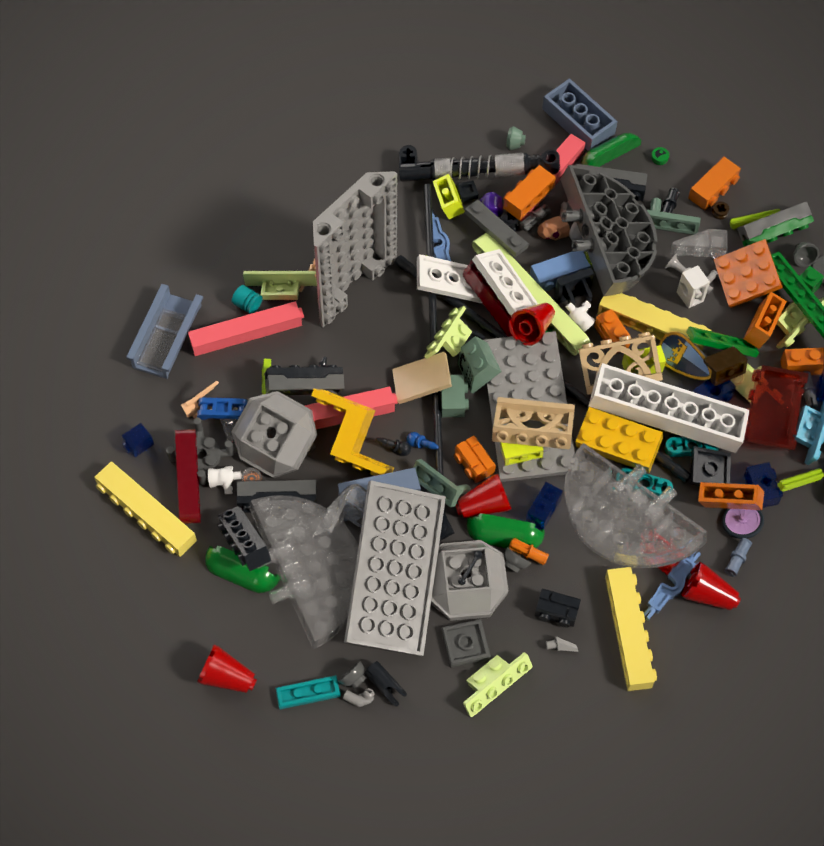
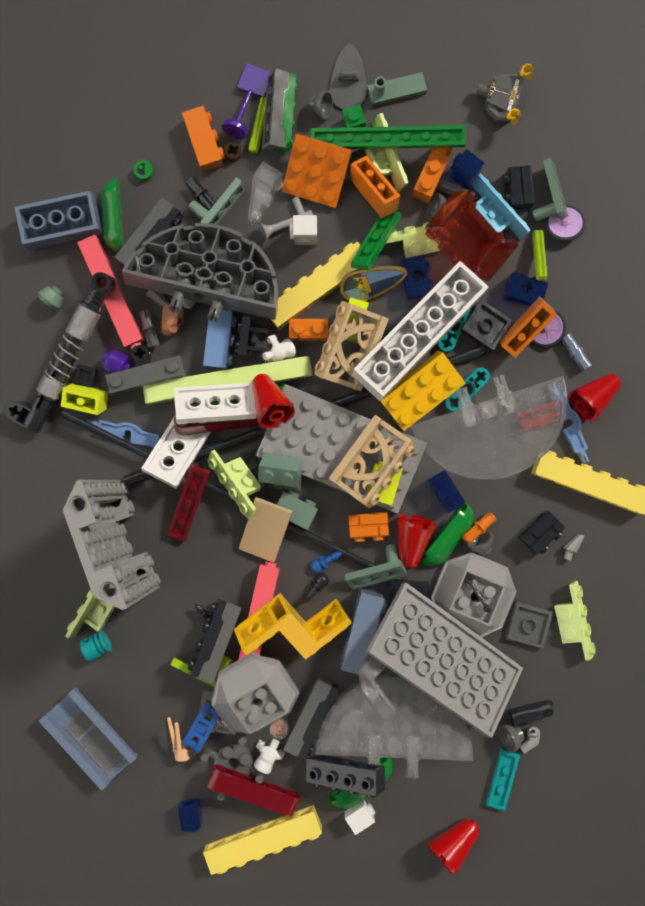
camera: 60 degrees left, 25 degrees up
coral brick [188,301,304,356] -> none
orange brick [503,165,556,220] -> none
dark brown panel [703,346,748,386] -> none
none -> dark red plate [167,464,211,542]
none -> dark purple piece [222,63,271,140]
none -> white brick [344,799,376,835]

